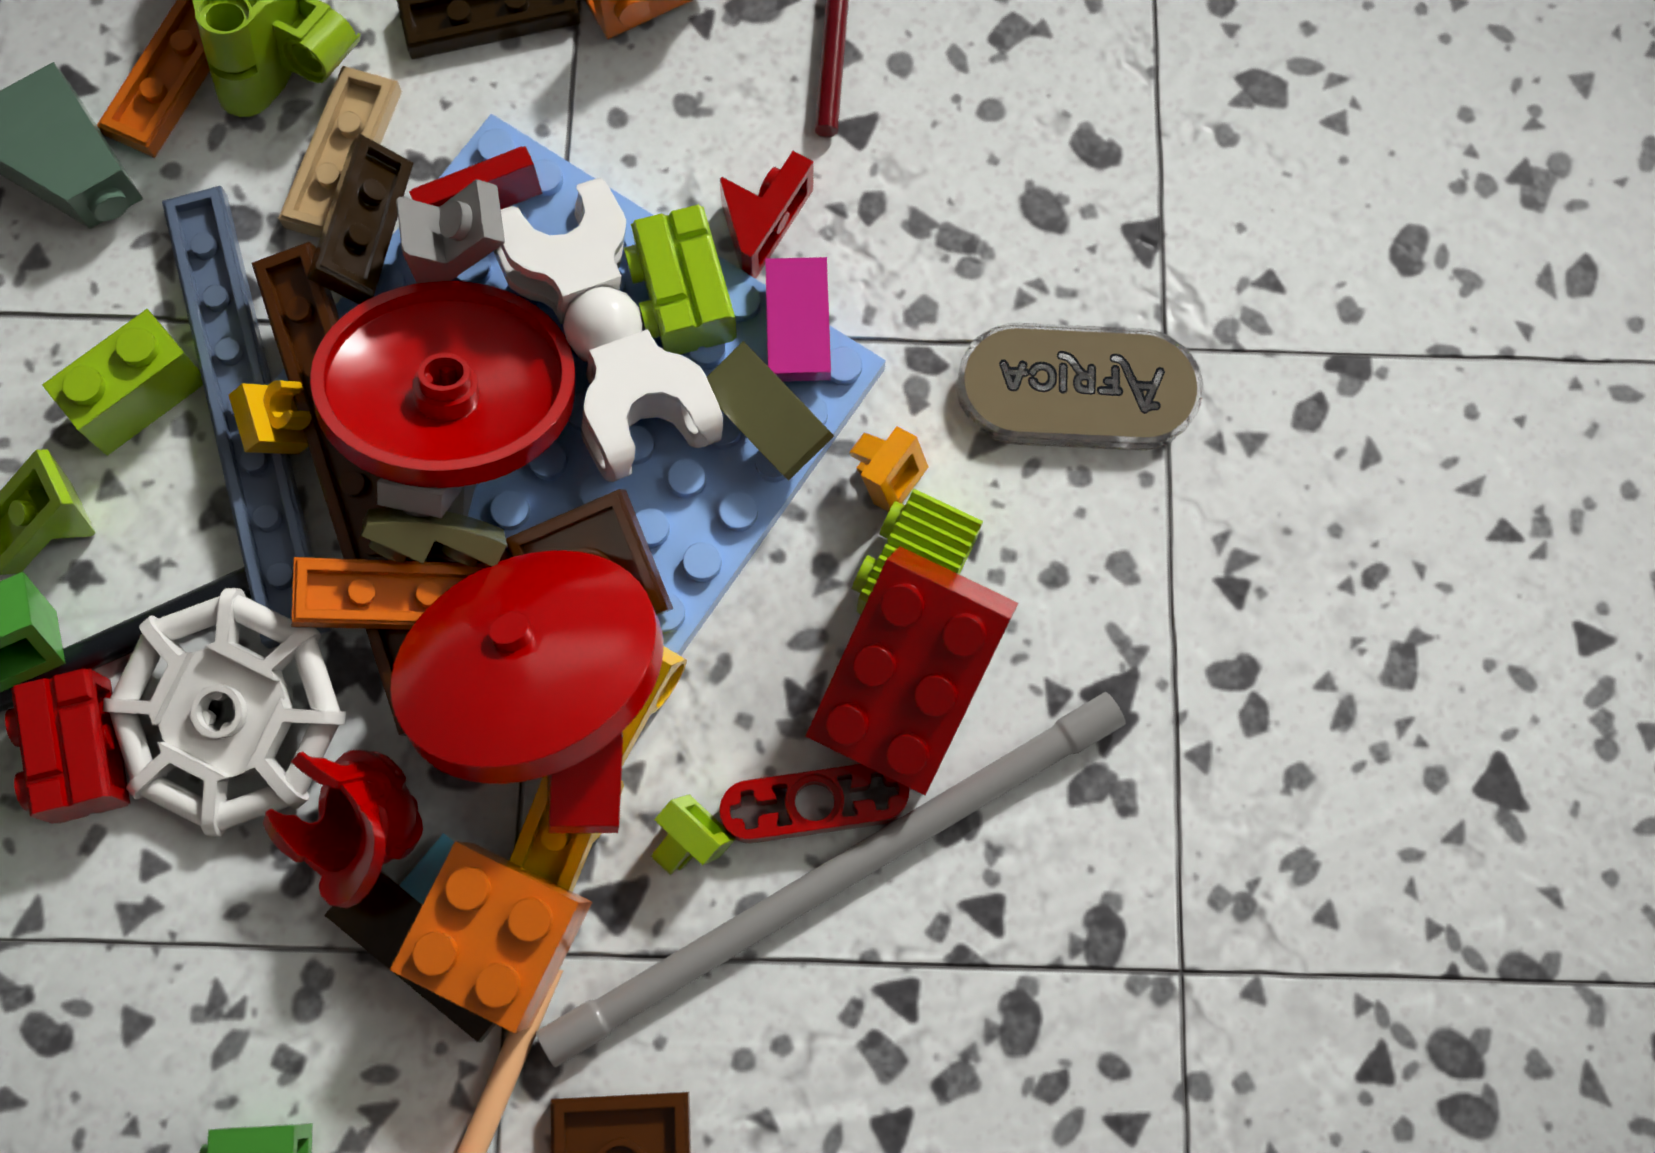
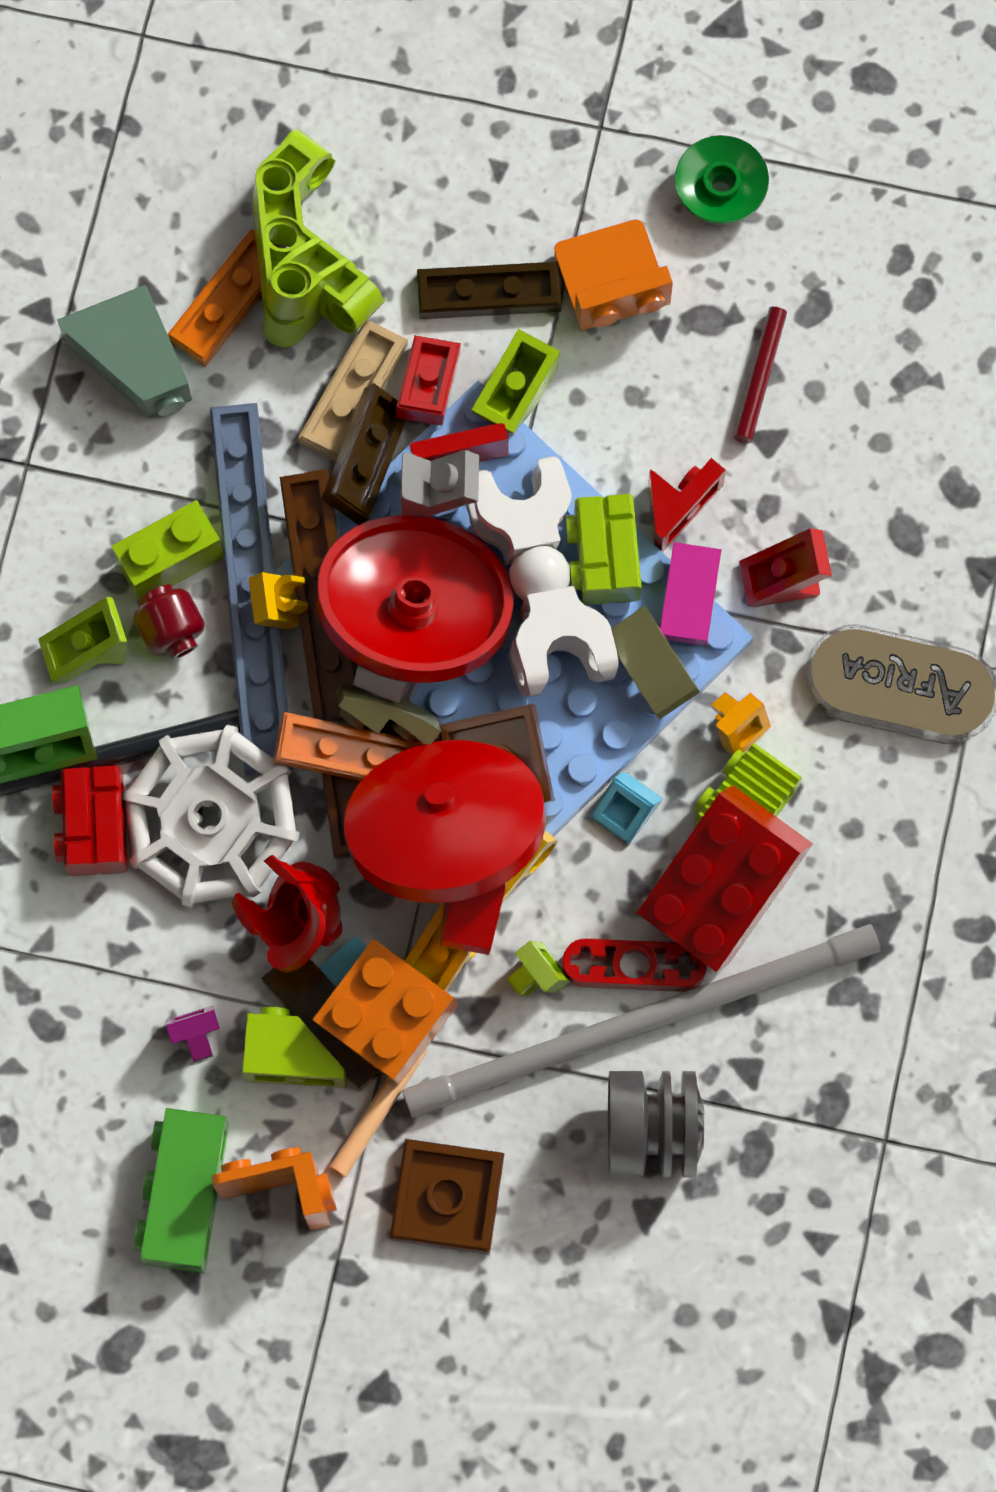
camera: 15 degrees right, 0 degrees up
none -> dark red head [133,584,205,660]
none -> magenta tile [166,1005,220,1062]
none -> lime slope [243,1007,346,1088]
none -> red plate [396,335,461,426]
none -> lime slope [471,329,560,435]
none -> medium azure slope [589,772,663,845]
none -> flat silver wheel [608,1071,704,1178]
none -> red slope [739,528,832,607]

